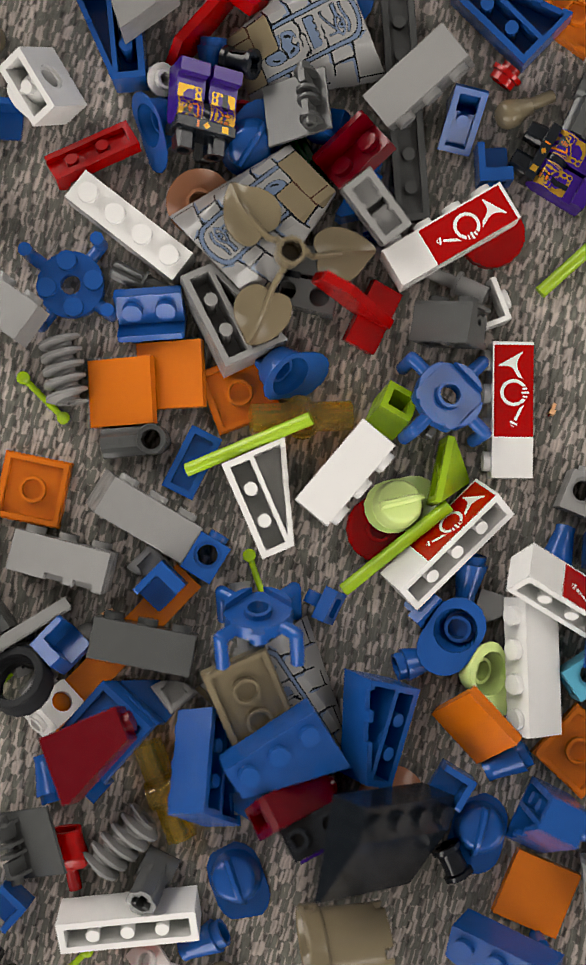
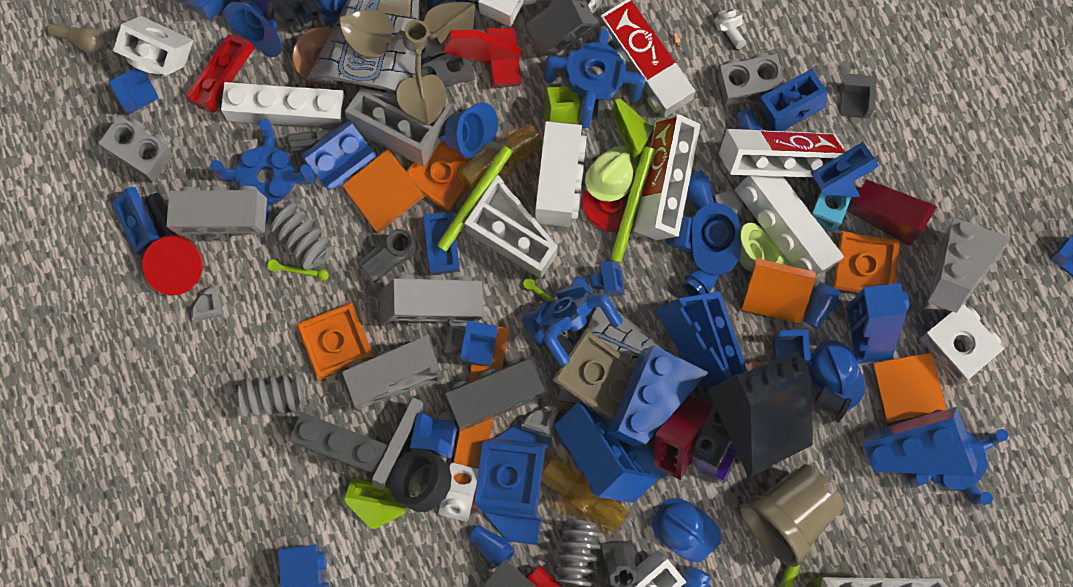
camera: 30 degrees left, 10 degrees down
dark red slope [38,706,137,807] -> none
orange tile [87,355,158,429] -> none
blue brick [180,529,232,584] -> none

